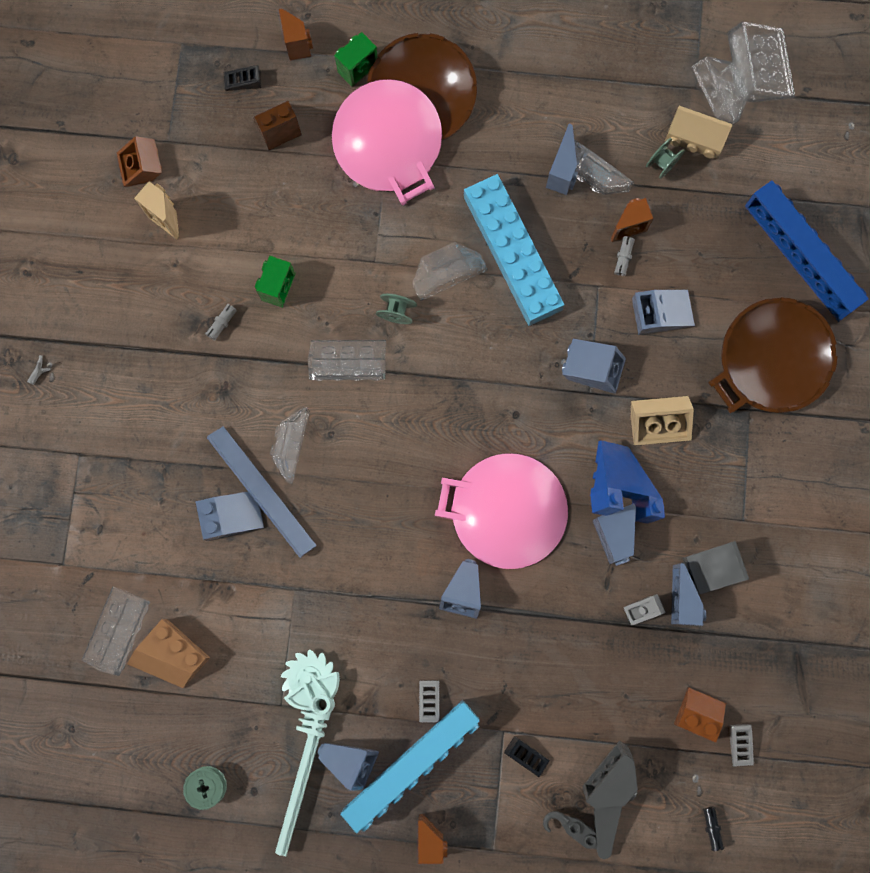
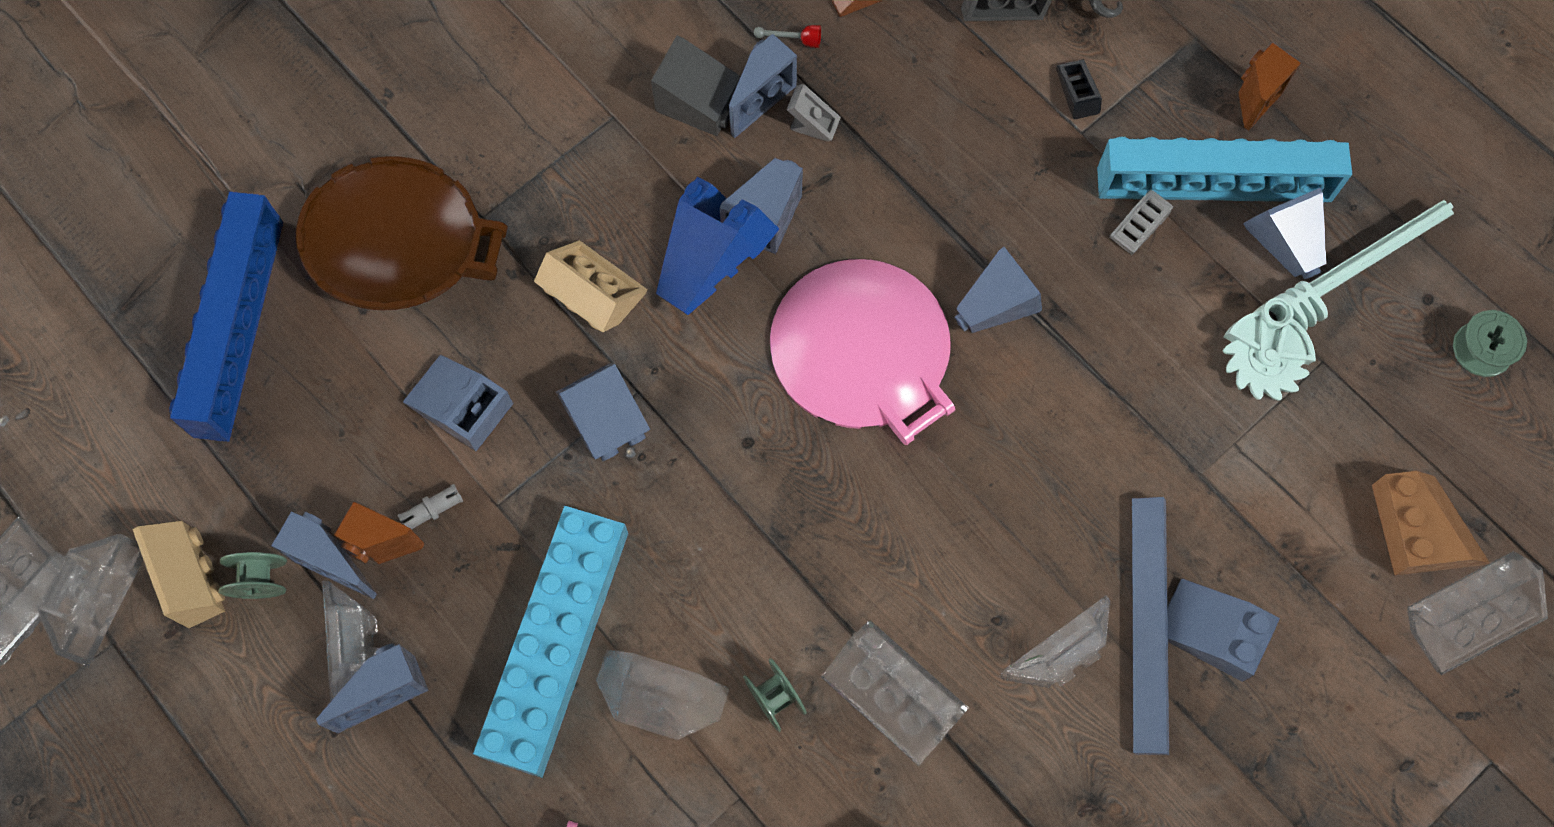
camera: 140 degrees left, 10 degrees down
none -> sand blue slope [272,511,377,600]
none -> hinge [753,25,821,48]

